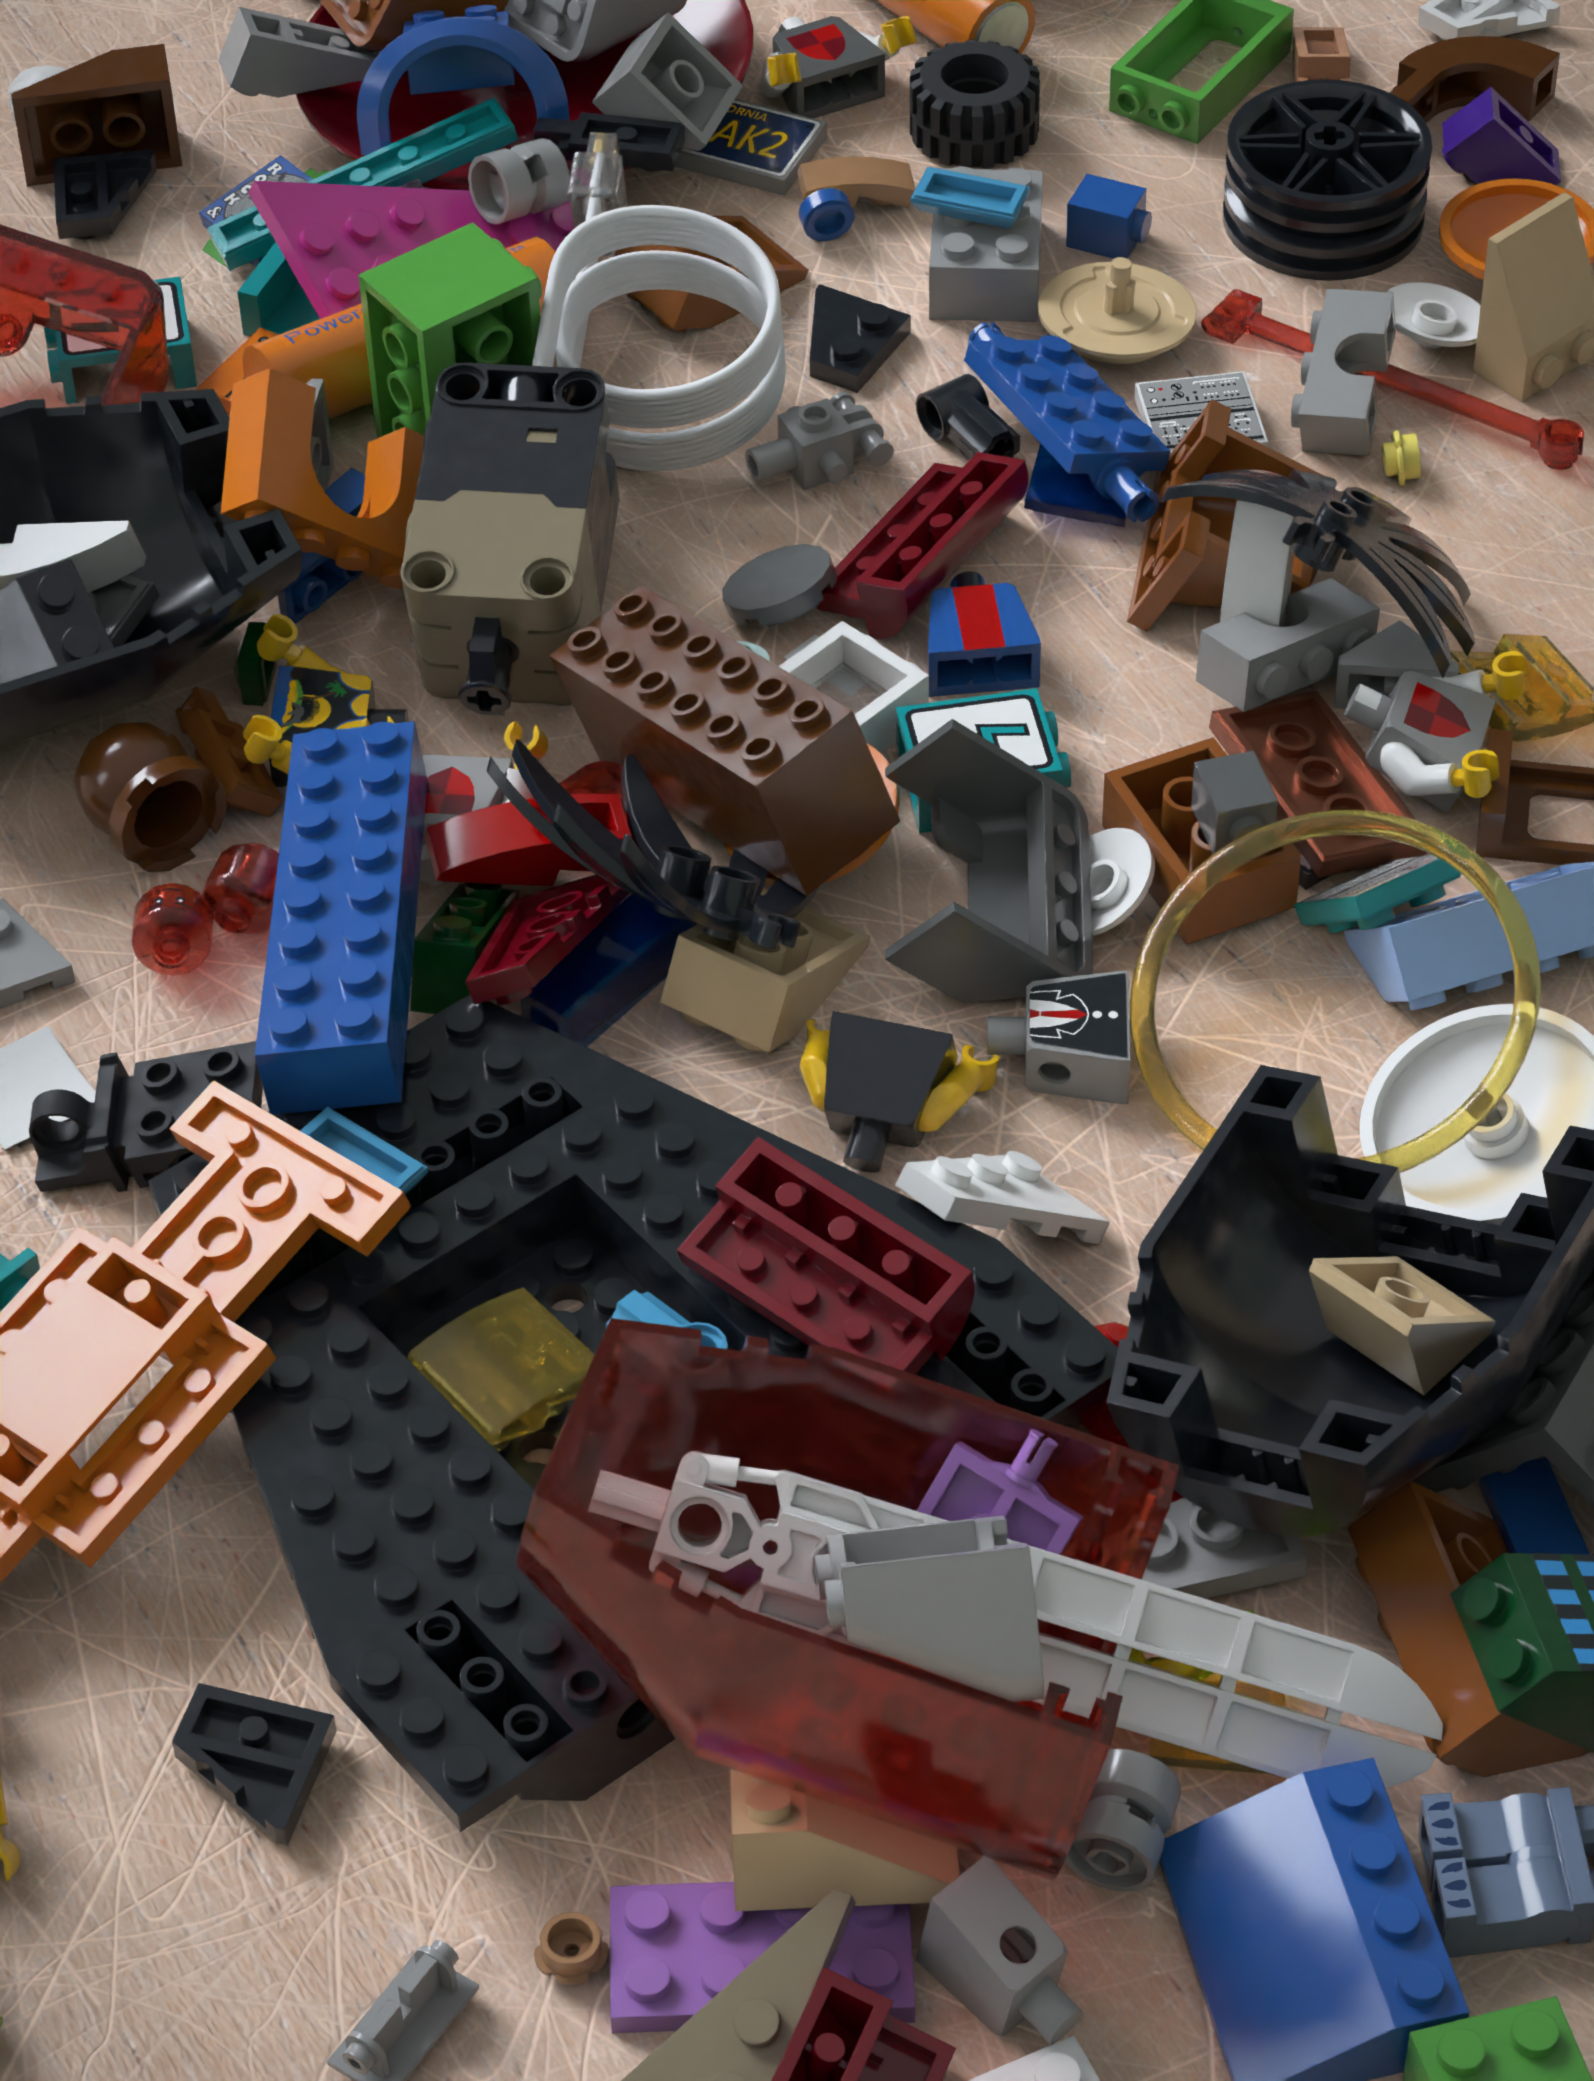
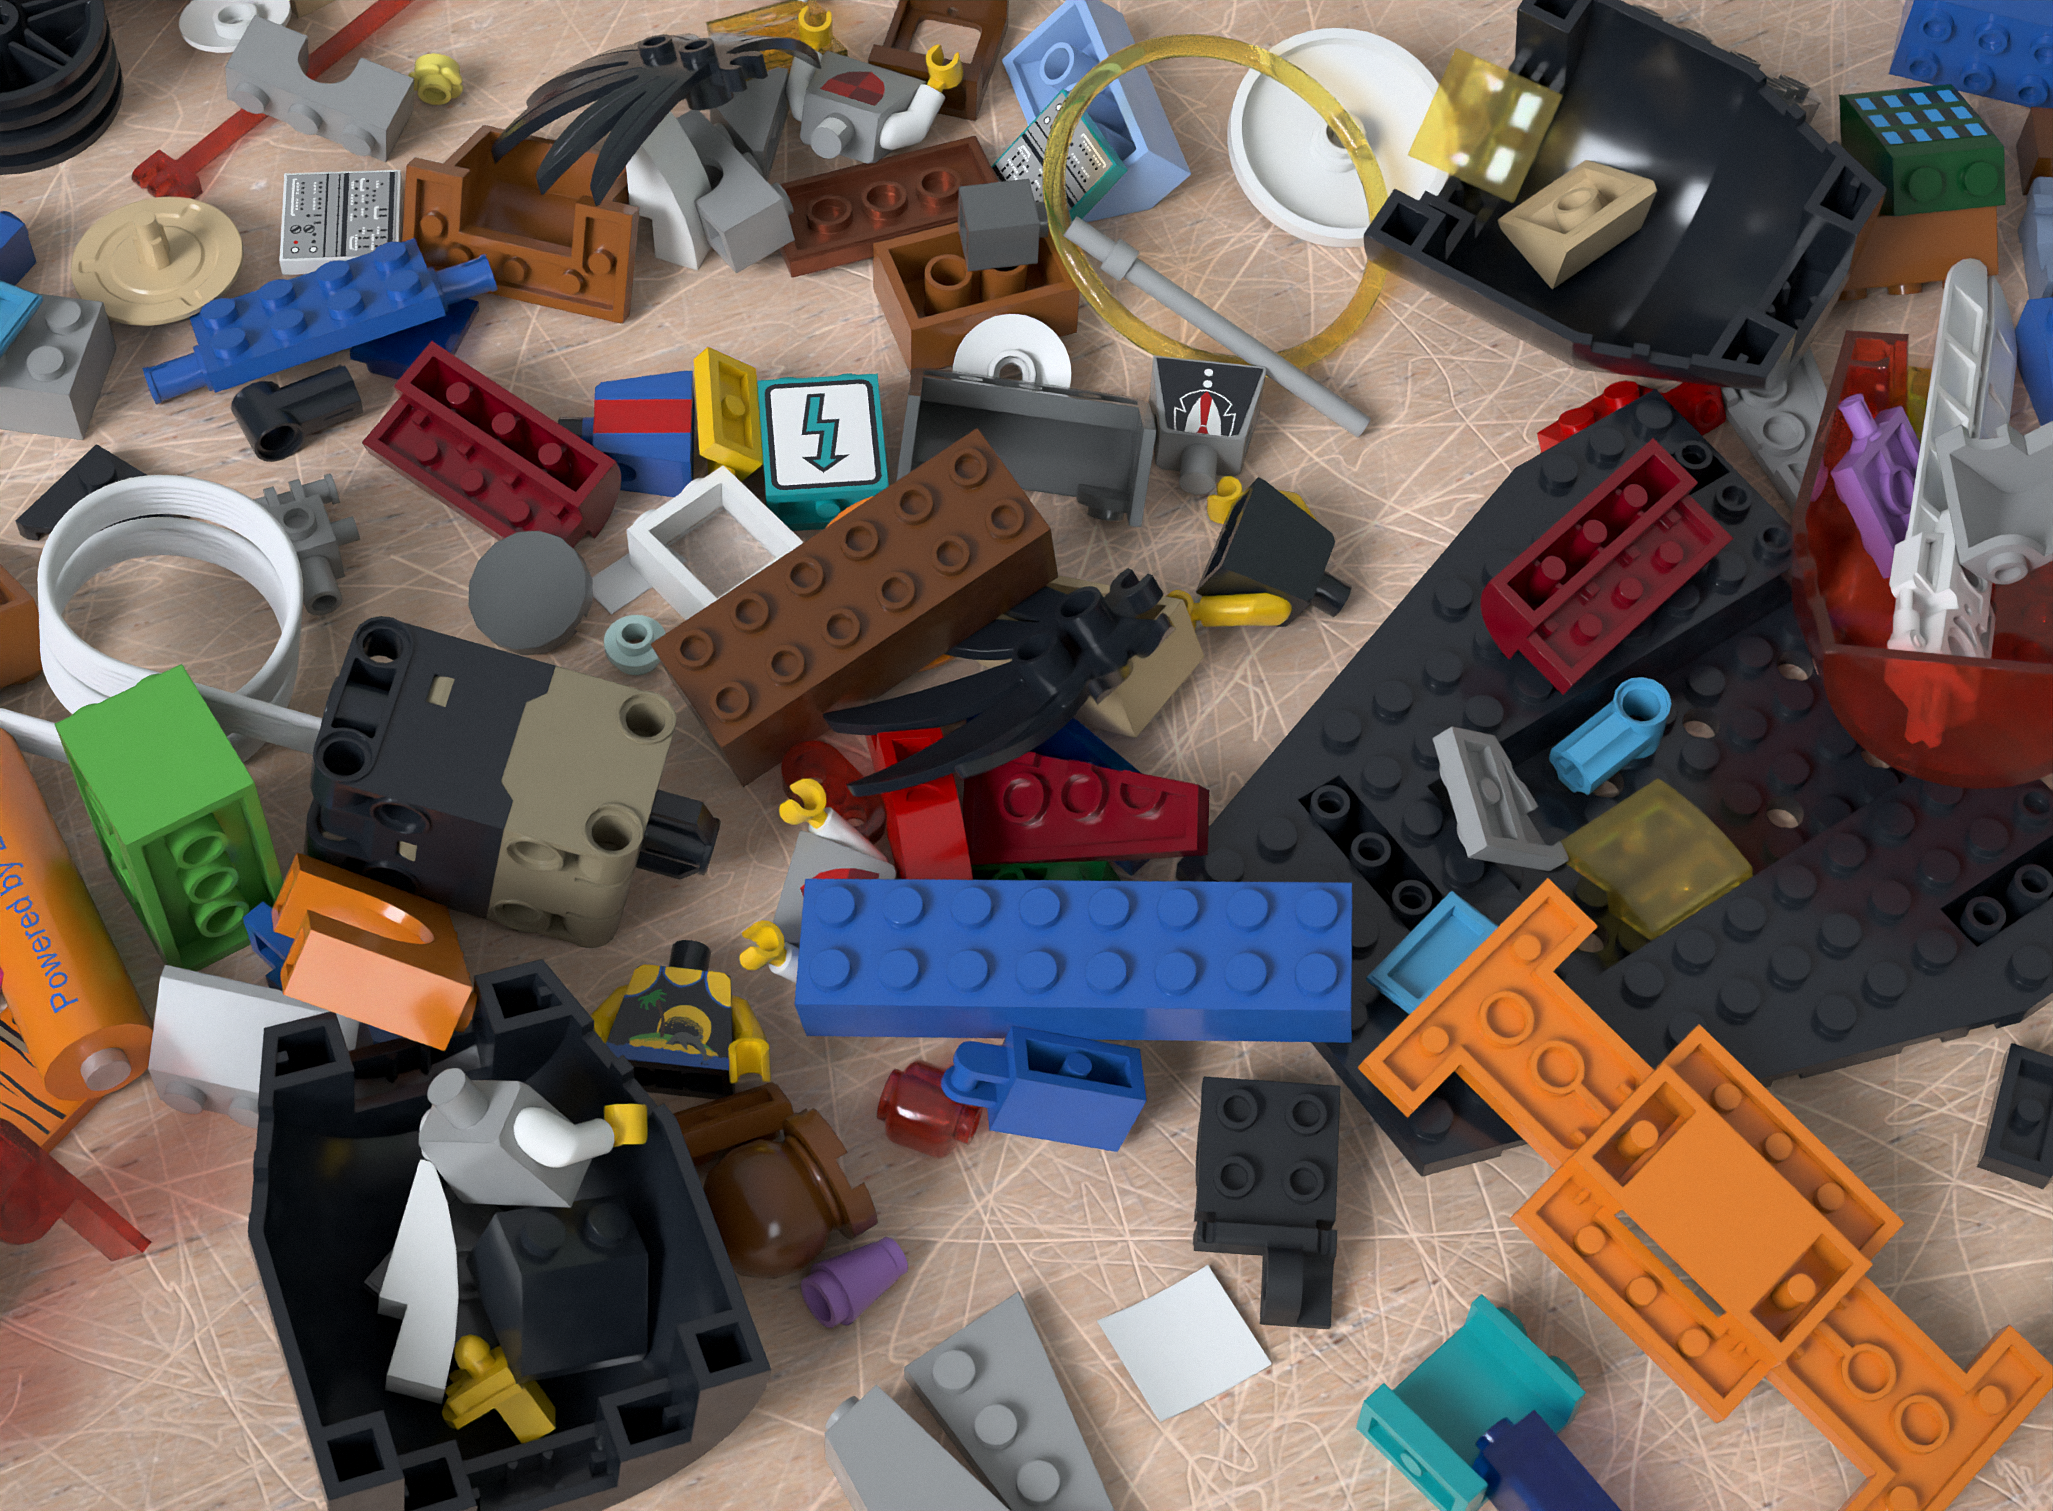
camera: 90 degrees left, 10 degrees up
clear red head [131,883,214,976] -> none
white wing [895,1151,1110,1244] -> none
none -> light grey torso [419,1068,648,1207]
none -> yellow panel [693,347,763,482]
none -> medium lavender cone [801,1237,908,1328]
none -> blue brick [941,1026,1147,1152]
none -> light grey bar [1063,216,1371,438]
none -> clear yellow slope [1407,47,1563,203]
none -> light grey wing [1433,727,1569,871]

